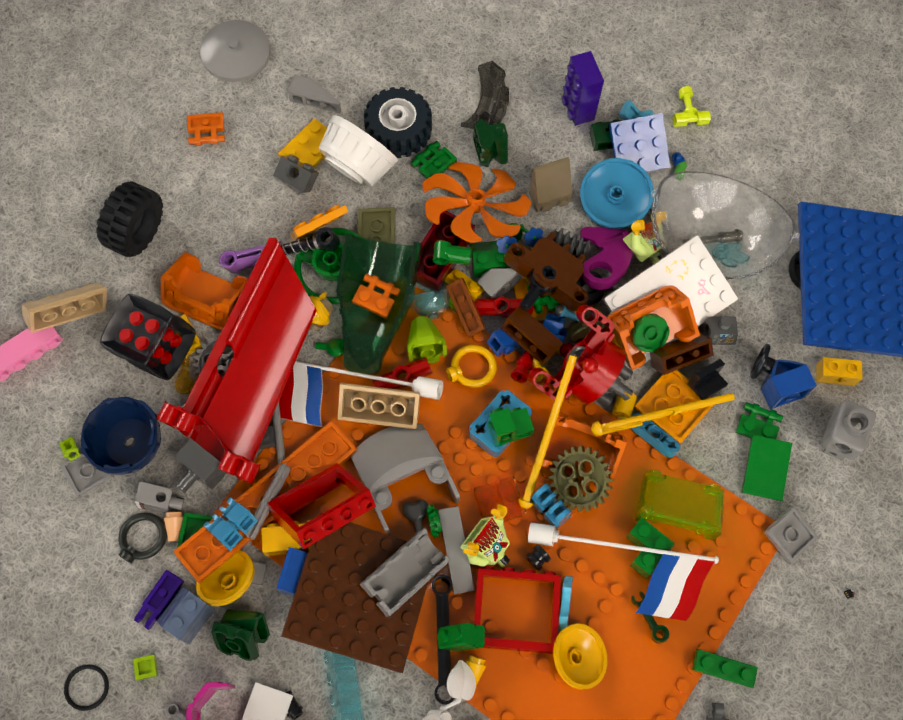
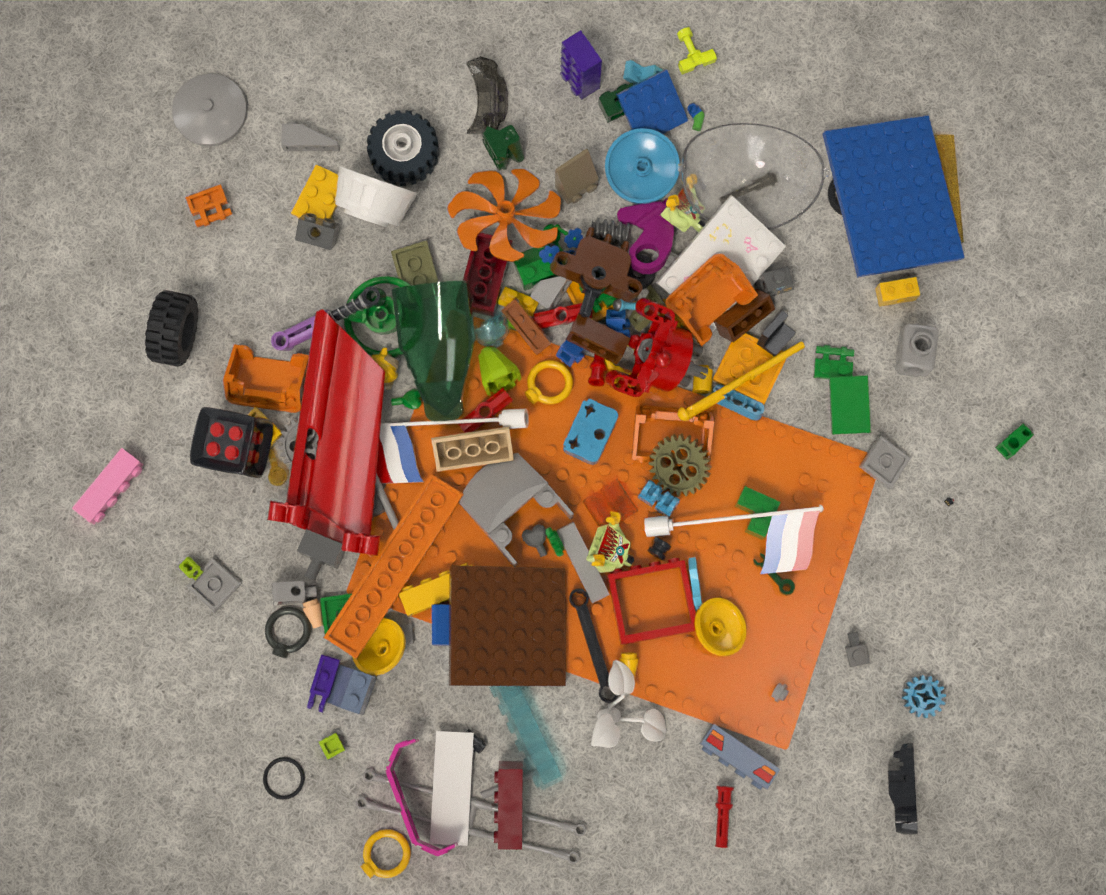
camera: 15 degrees left, 10 degrees up
tan slope [22,283,107,333] -> none
dark blue piece [81,397,161,475] -> none
dark azure legs [203,497,258,551] -> none
dark green piece [211,609,270,661] -> none
light grey axle [245,464,291,539] -> none
red window [267,463,376,549] -> none
light orange plate [290,204,349,241] -> none
orange plate [352,273,401,319] -> none
light grey piece [360,528,451,617] -> none
green plate [410,141,457,179] -> none
green piece [433,241,471,265] -> none
green brick [437,623,485,652] -> none
green brick [487,407,534,447] -> none
yellow bar [518,355,577,509] -> none
green tile [631,314,670,352] -> none
clear neon green windscreen [634,470,724,541] -> none
green plate [692,649,758,688] -> none
clear light blue plate [712,243,750,268] -> none
blue piece [750,344,817,409] -> none

